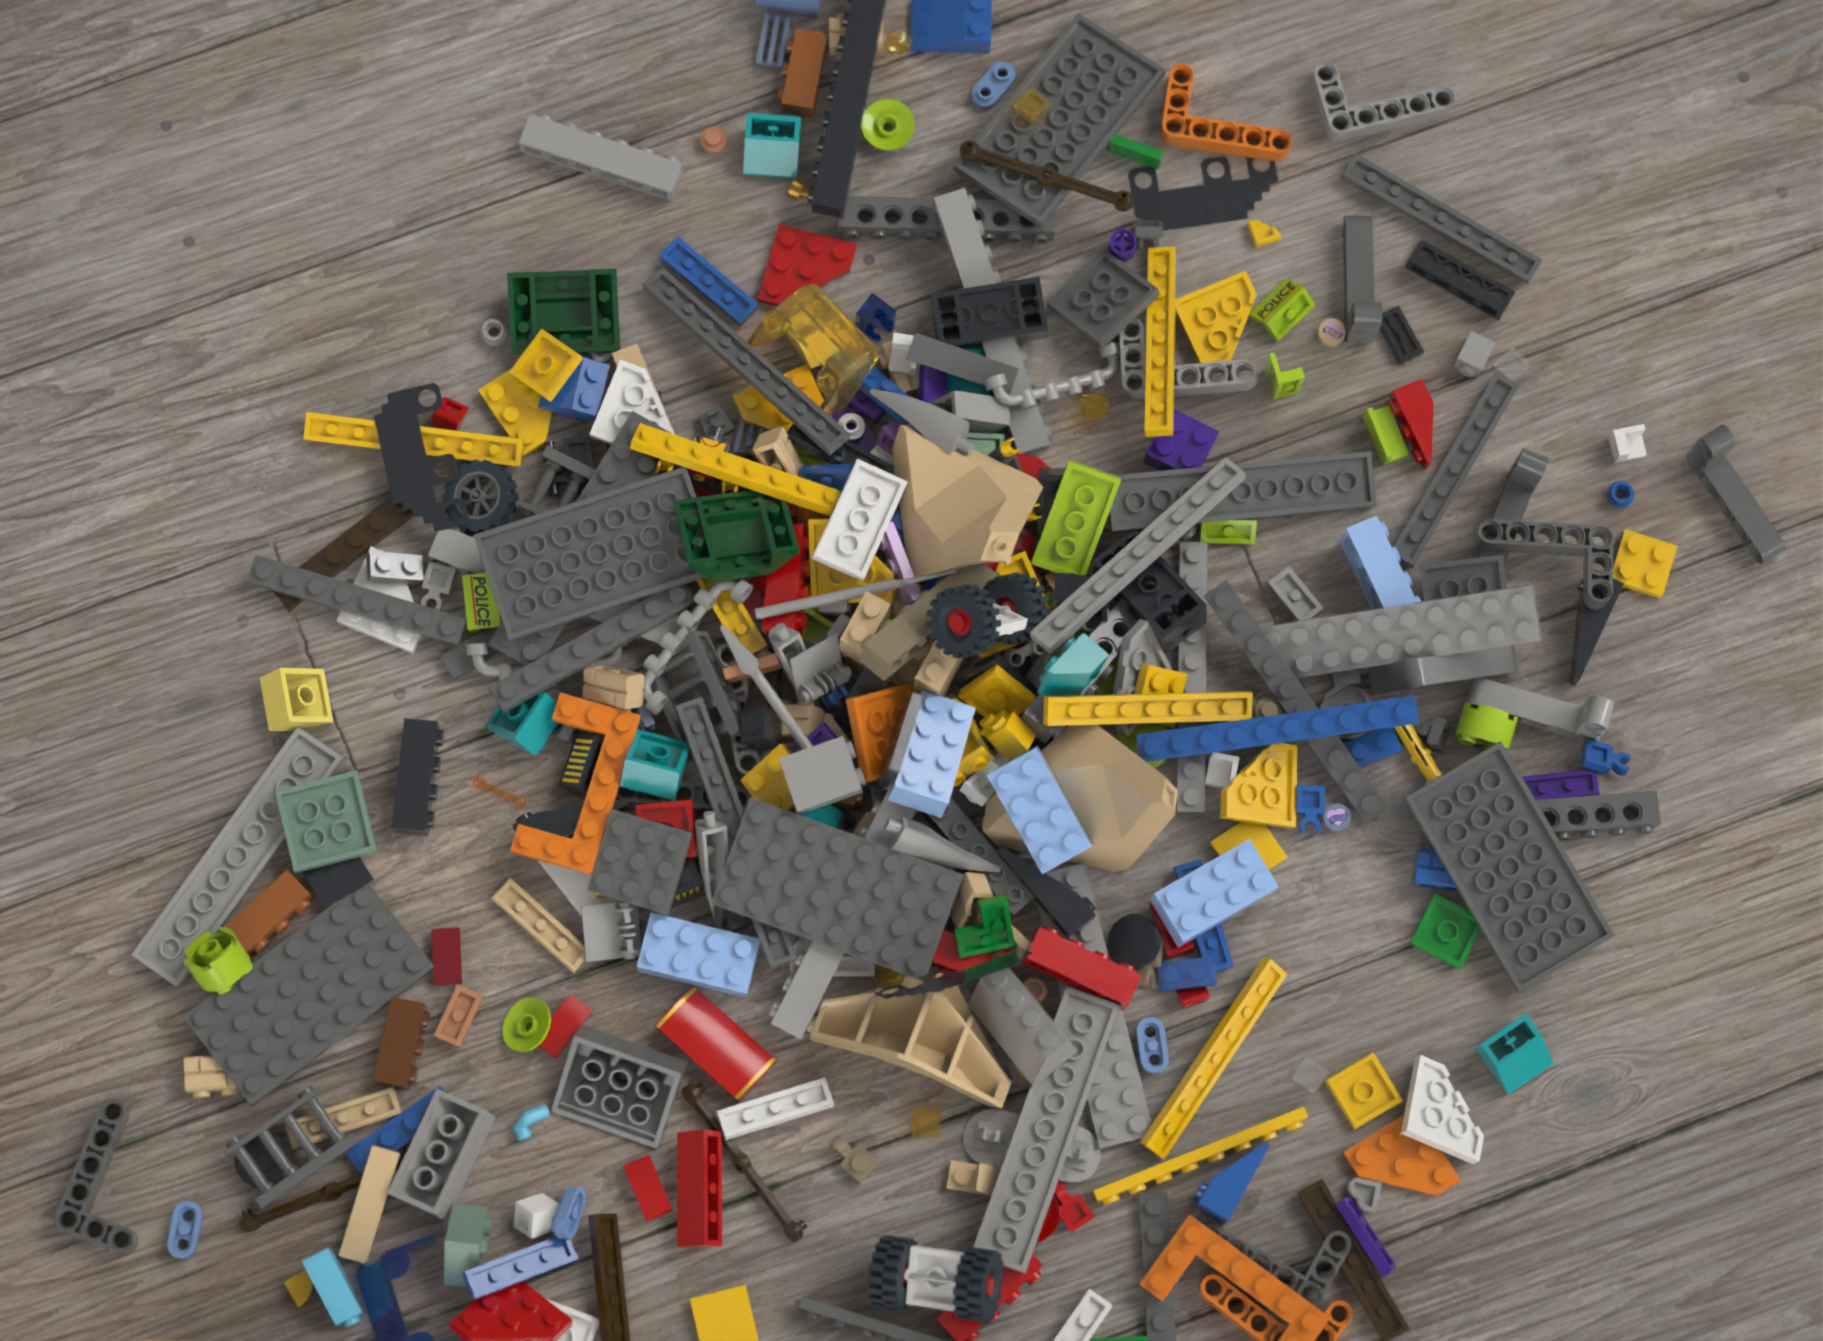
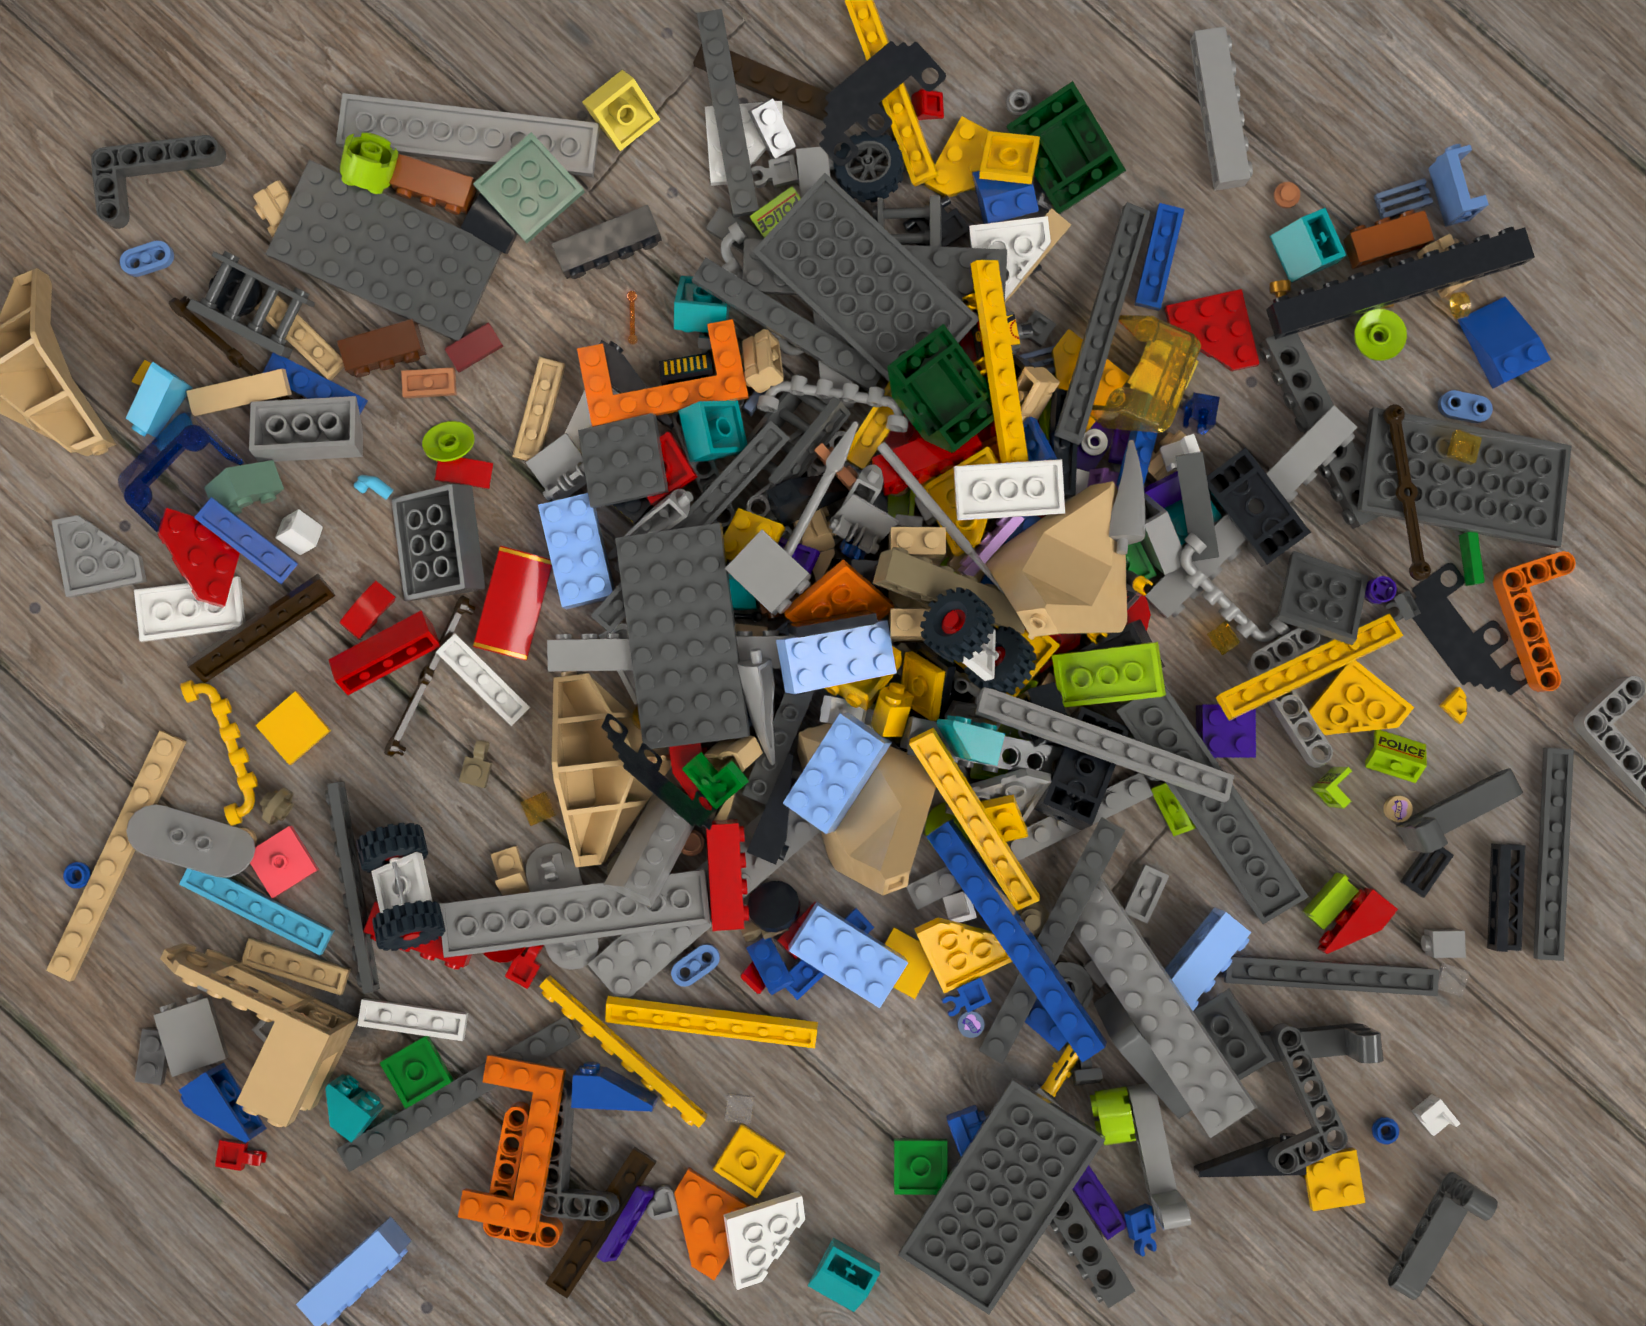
camera: 70 degrees right, 10 degrees up
medium blue plate [551,1186,586,1239] -> none

